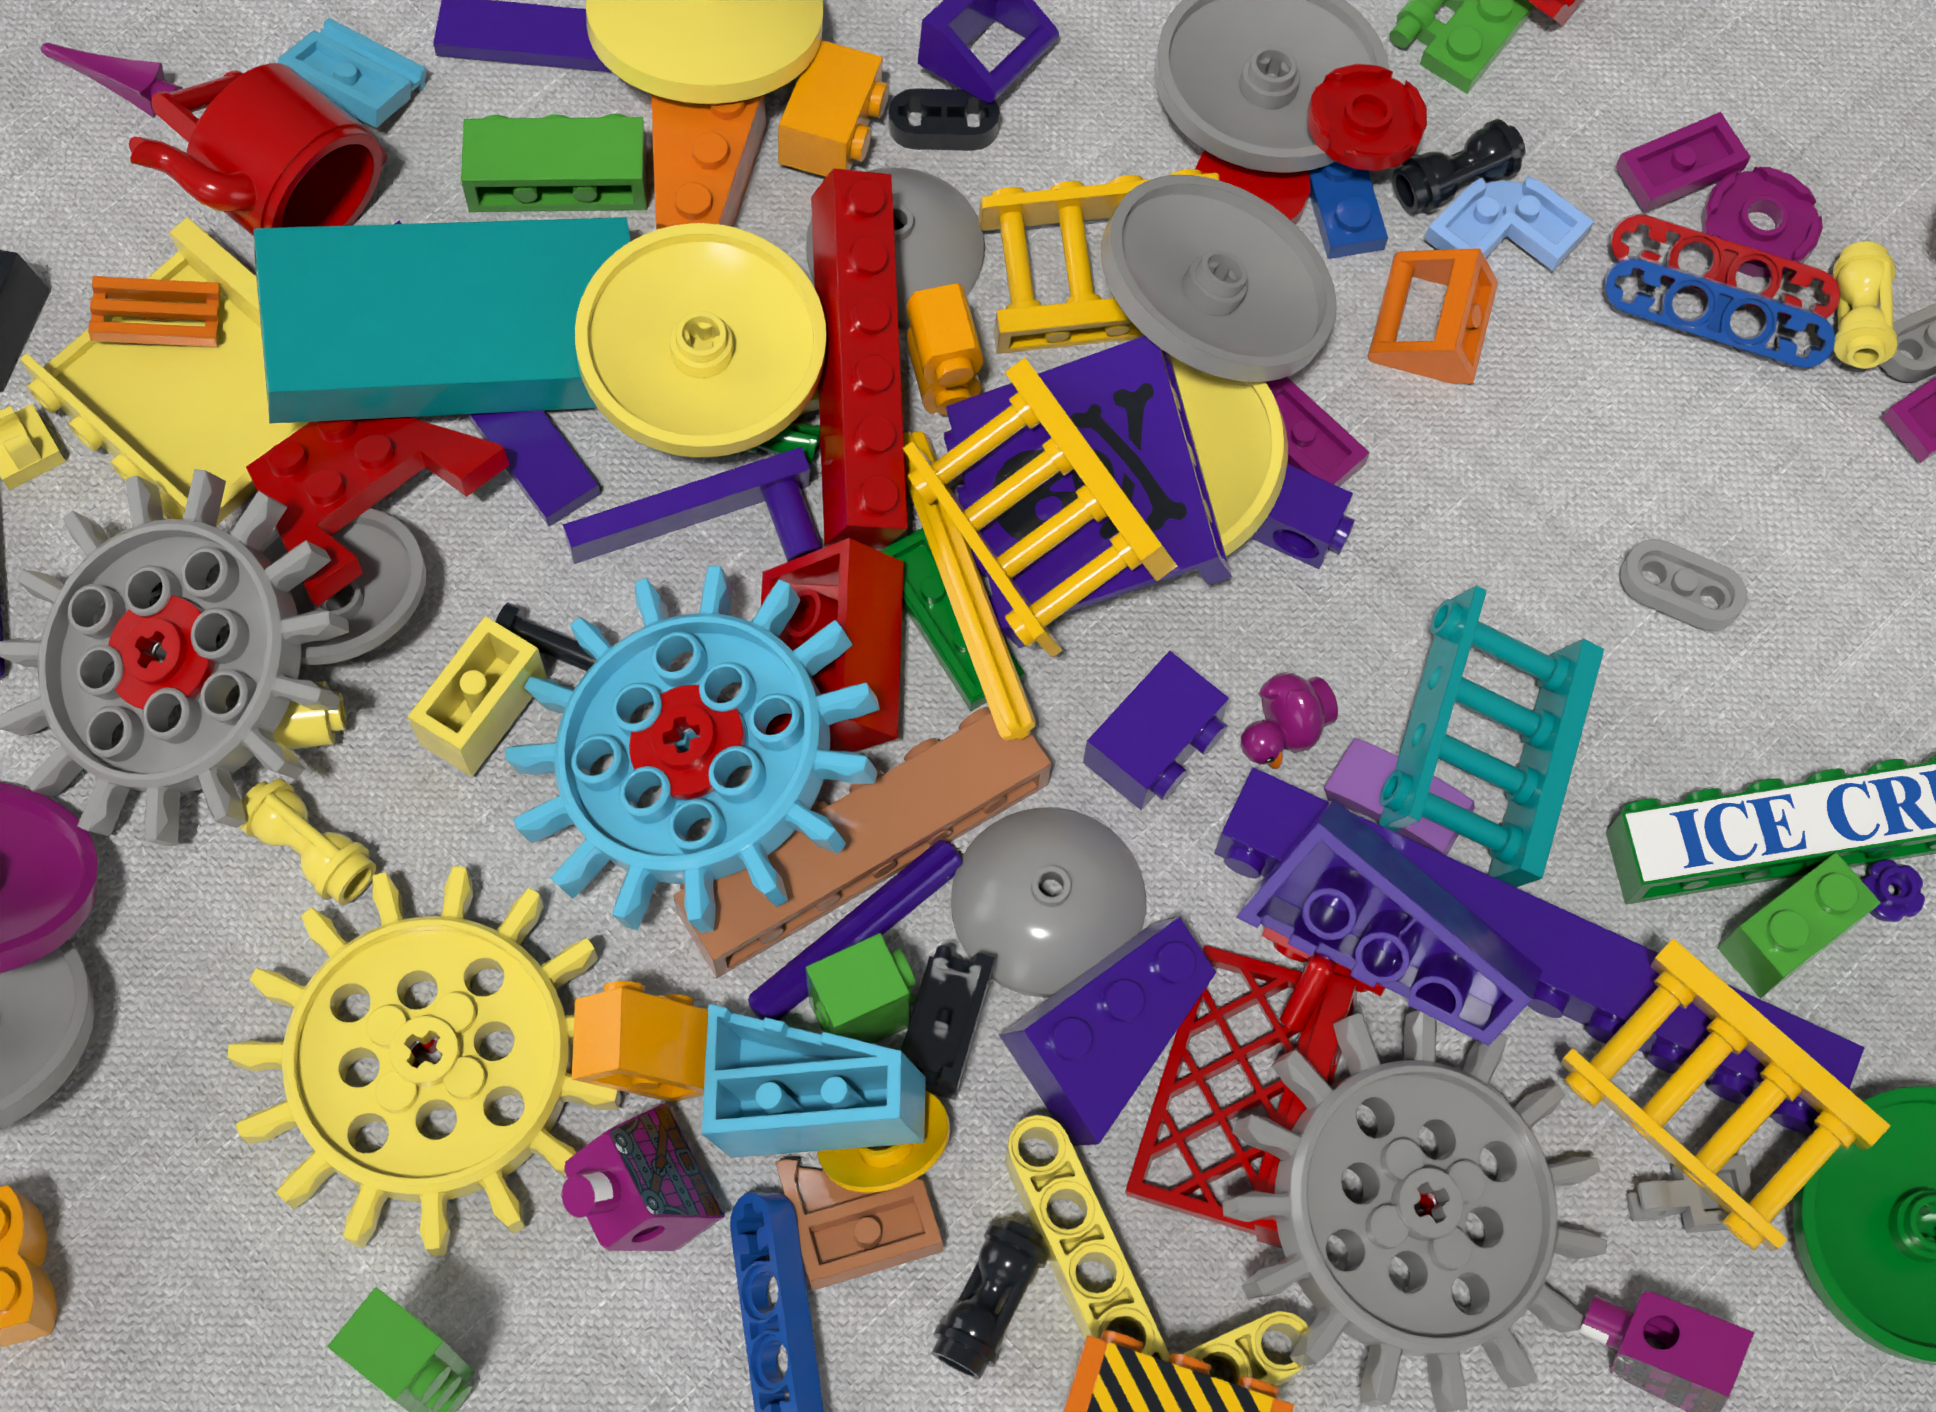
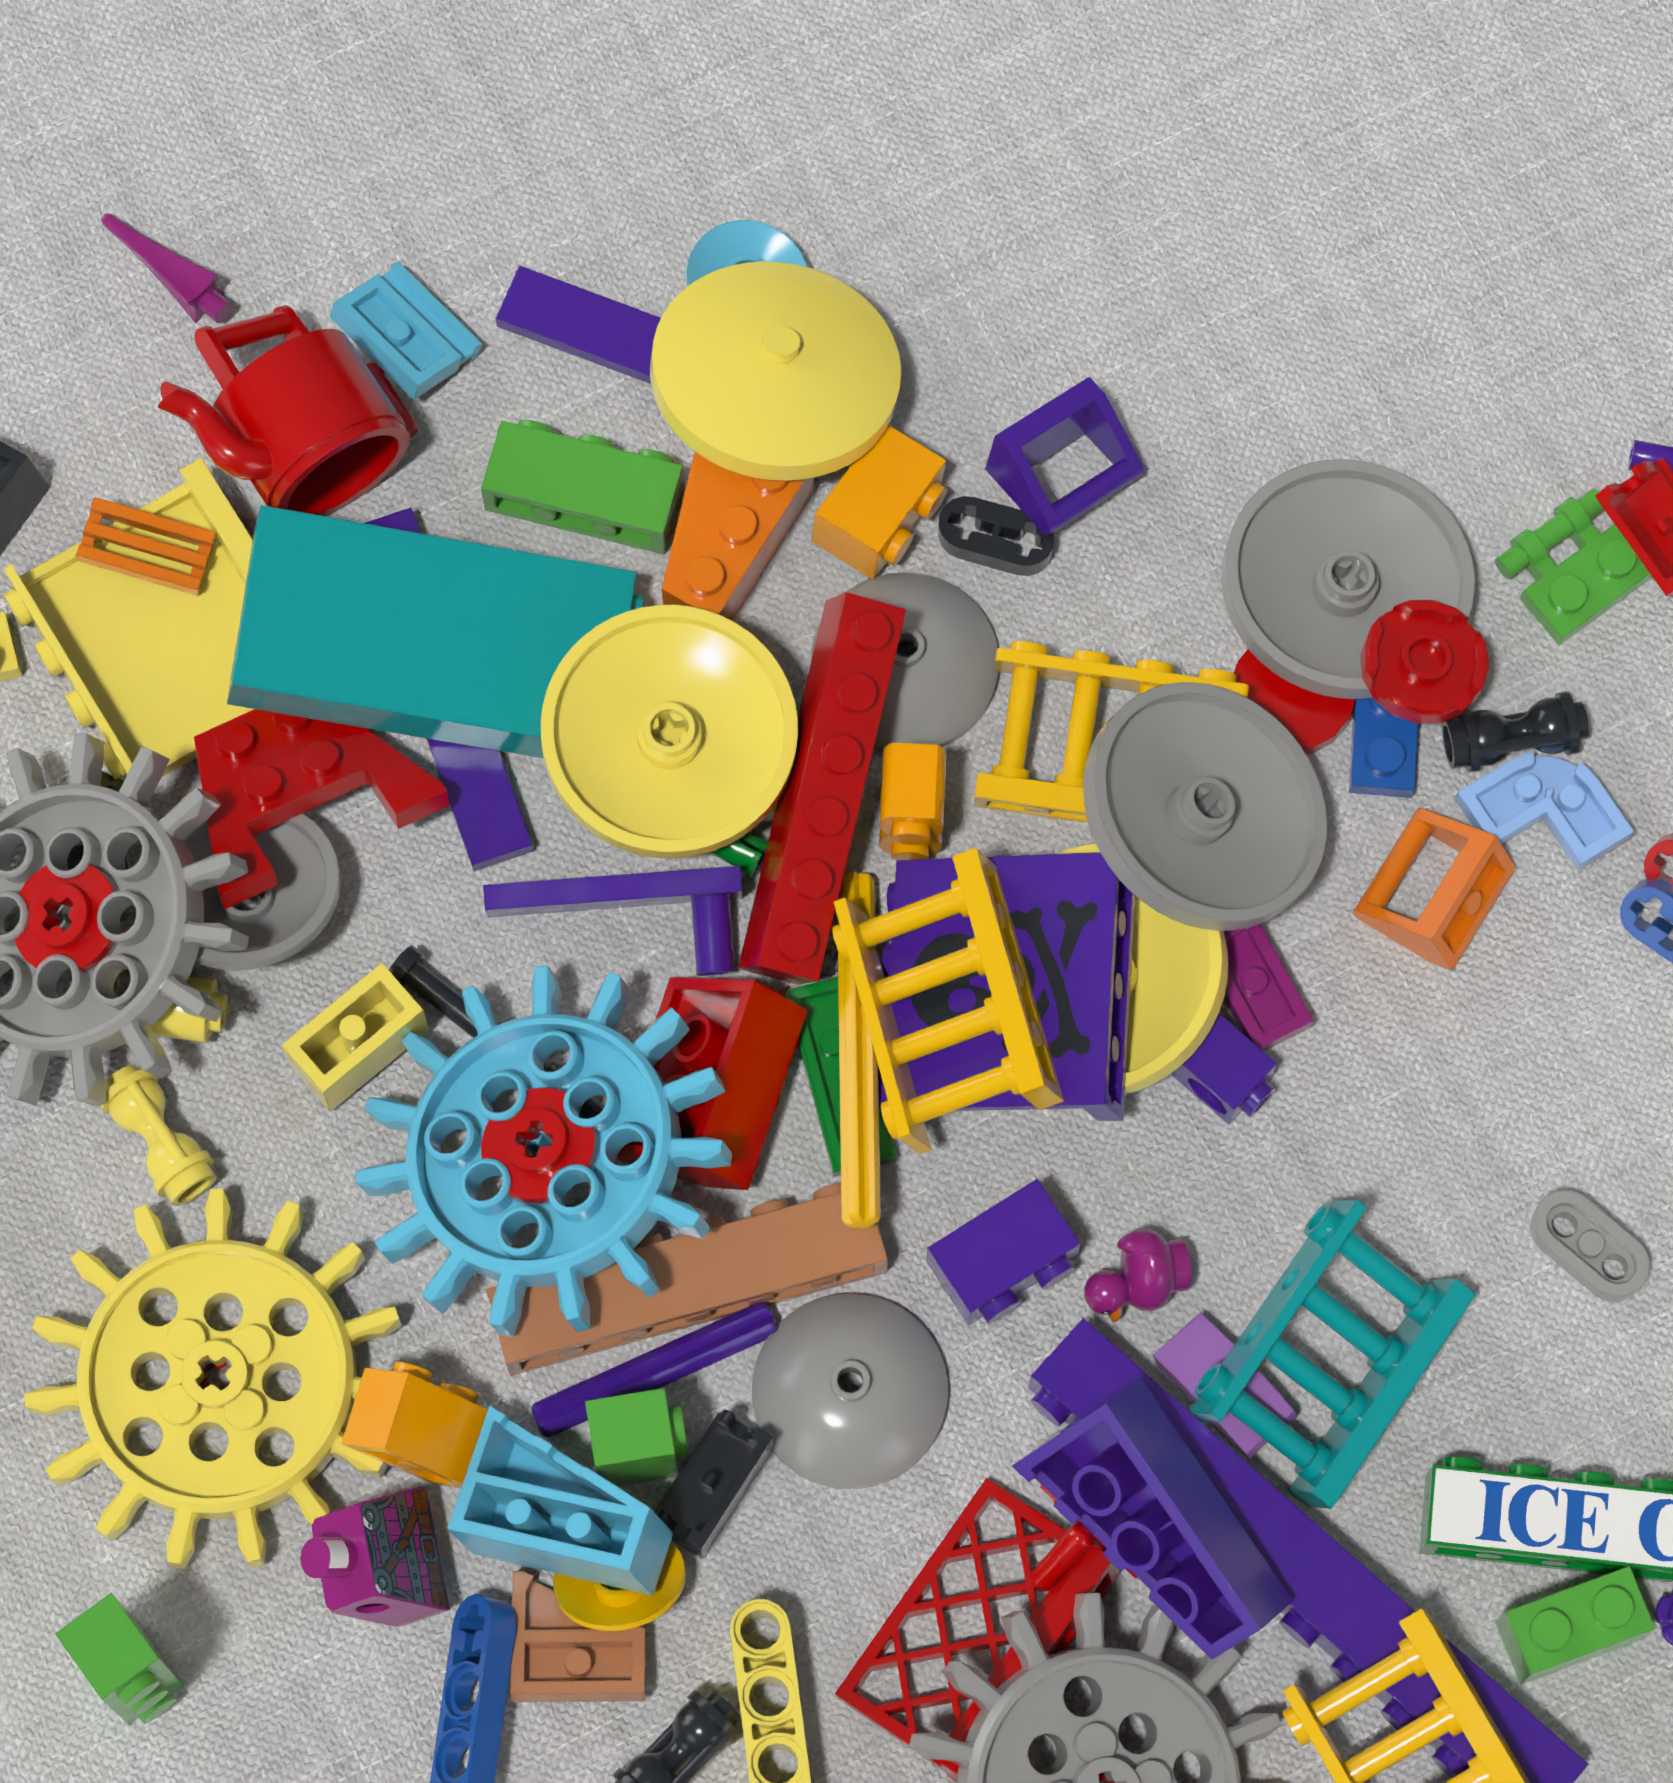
camera: 20 degrees right, 5 degrees up
dark purple wedge [999,917,1216,1146] -> none

